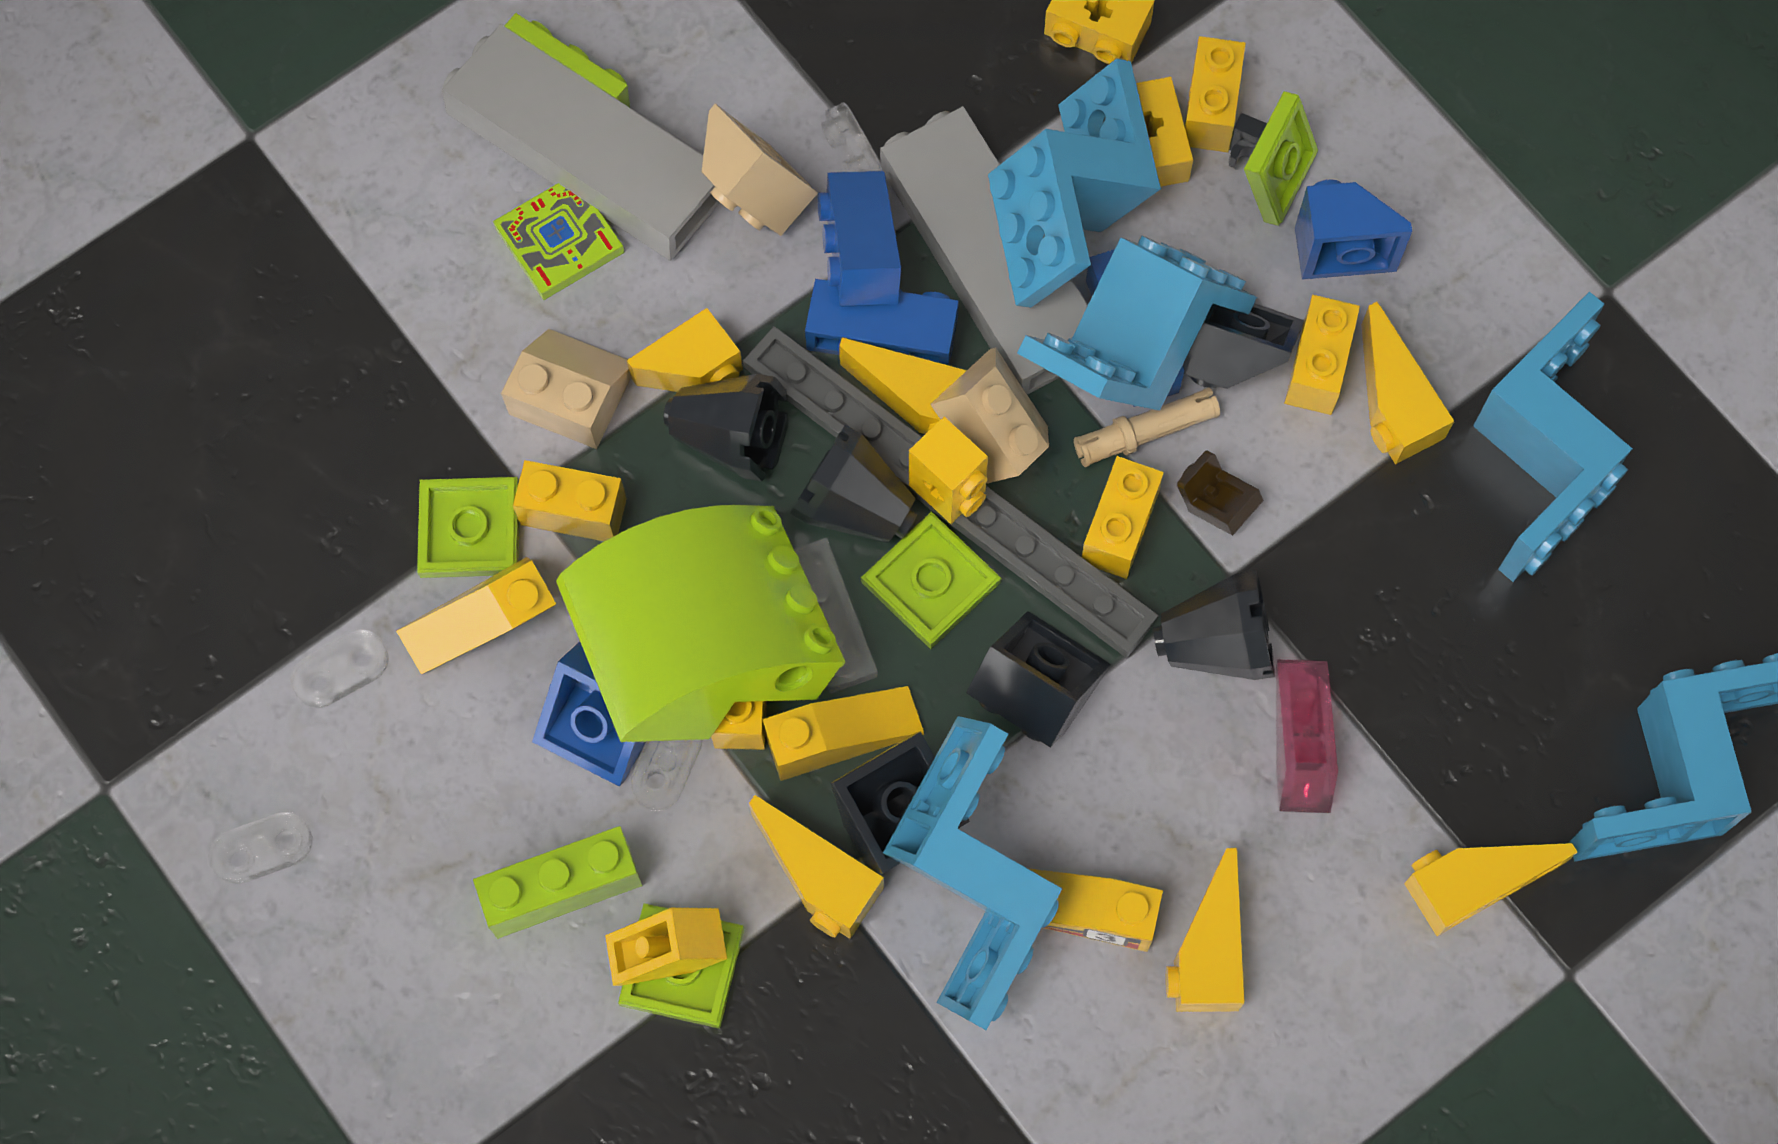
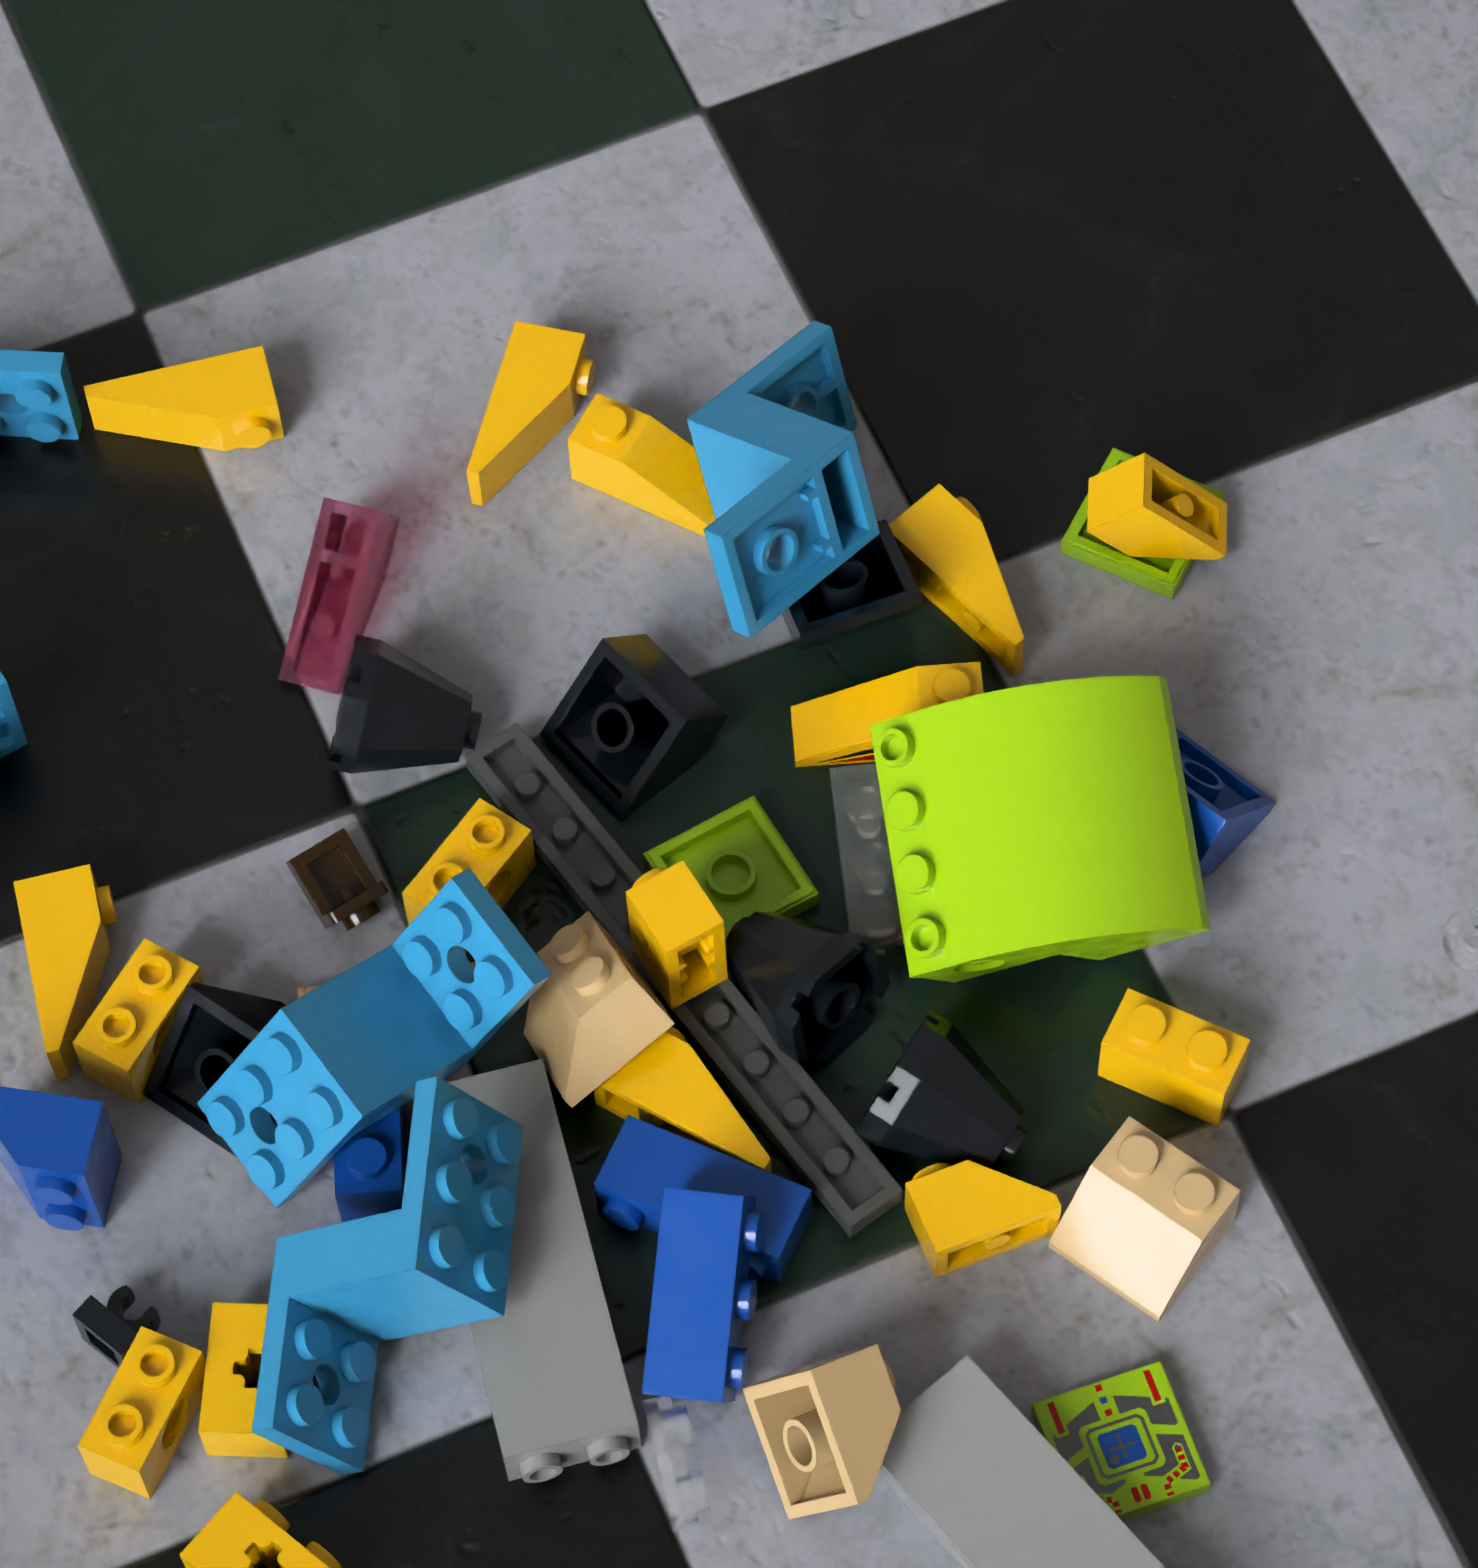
camera: 165 degrees left, 10 degrees down
yellow slope [396,557,556,674] -> none
lime tile [417,477,519,578] -> none
lime brick [473,826,643,939] -> none
lime tile [1244,91,1318,226] -> none

